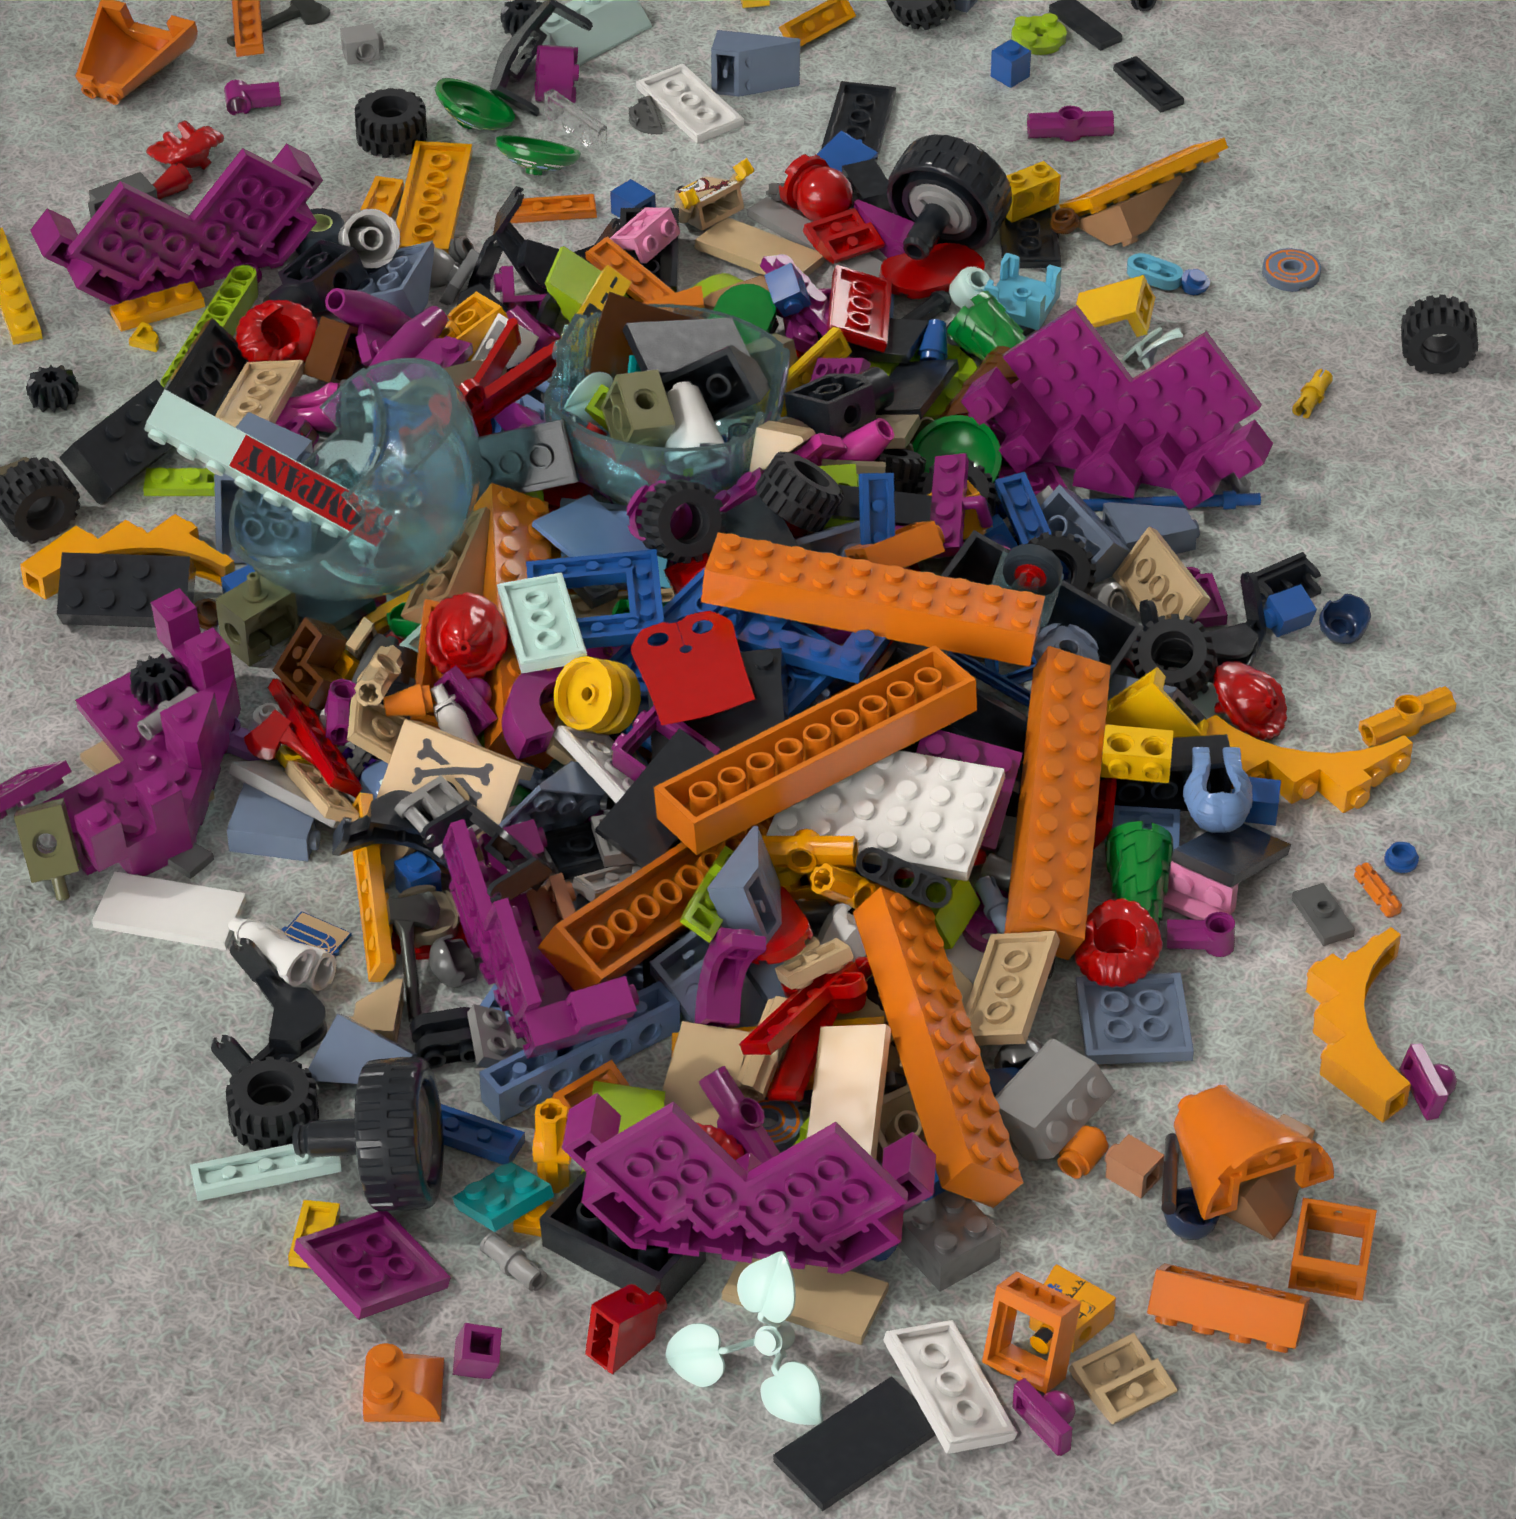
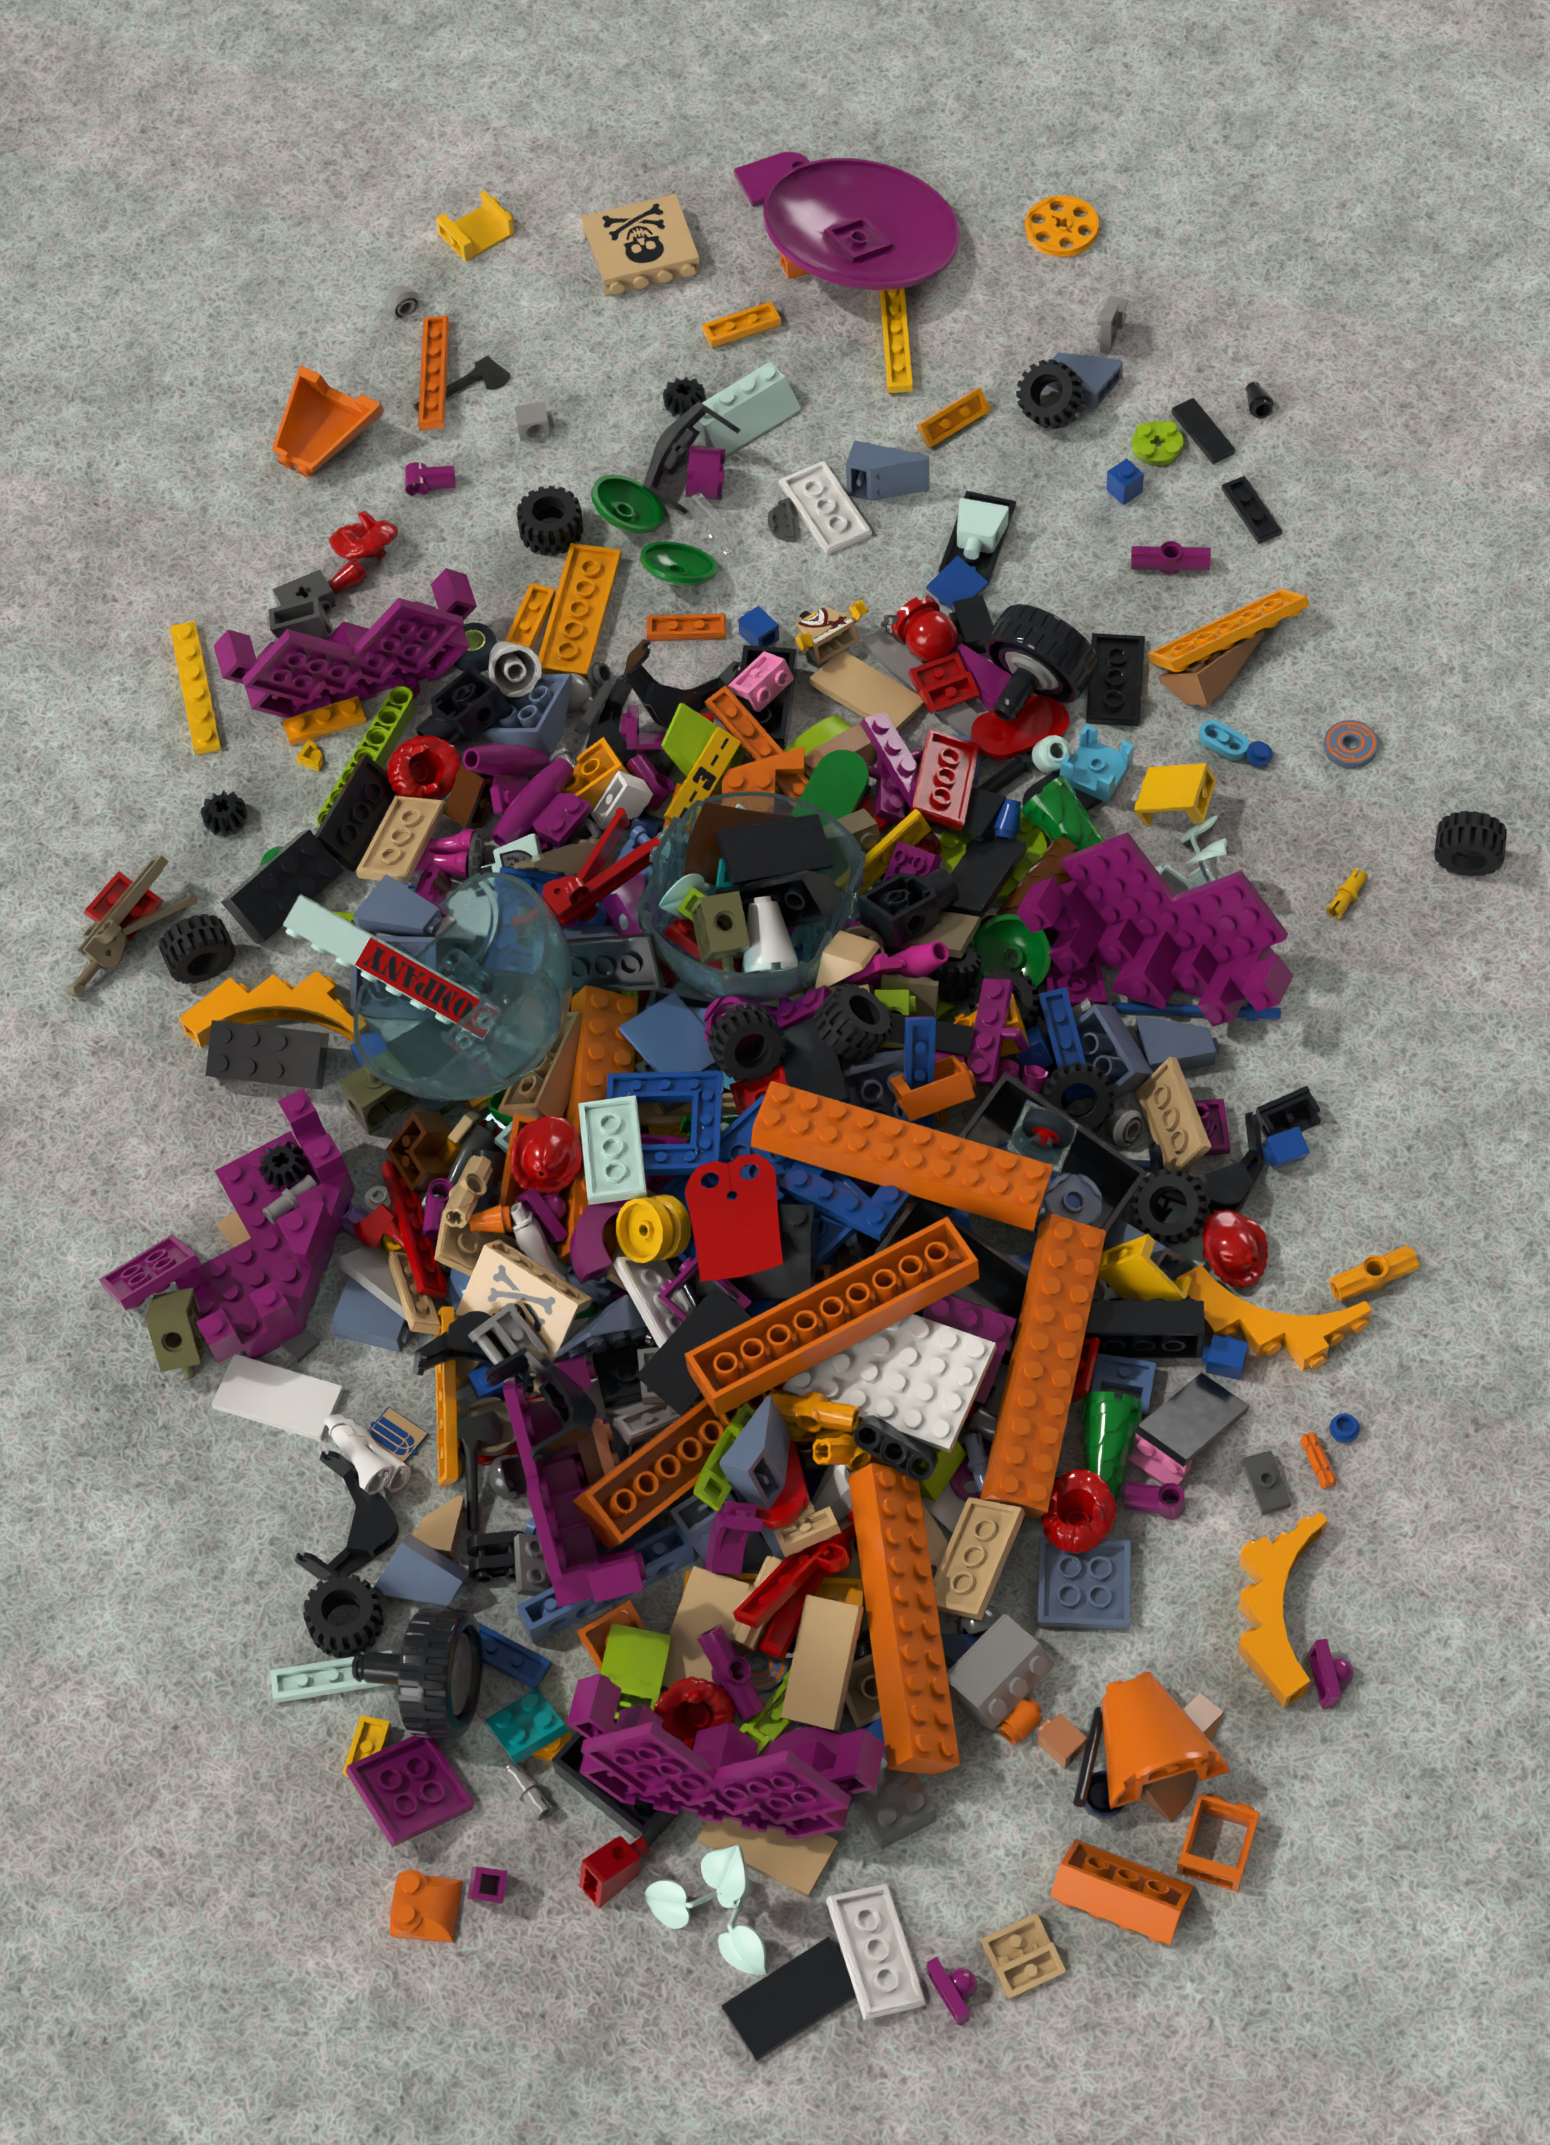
camera: 10 degrees right, 15 degrees up
reddish brown plate [194,598,219,630] -> none
light orange piece [532,1098,572,1193] -> none
brick [764,263,812,317] -> none
orange window [982,1271,1081,1394] -> none
yellow brick [1006,161,1061,222] -> none
light orange torso [1029,1264,1116,1354] -> none
reddish brown plate [1050,208,1080,234] -> none
yellow brick [1101,724,1173,783] -> none
medium blue hair [1183,747,1253,833] -> none
dark blue hair [1319,593,1371,644] -> none
none -> light aqua torso [957,498,1009,560]

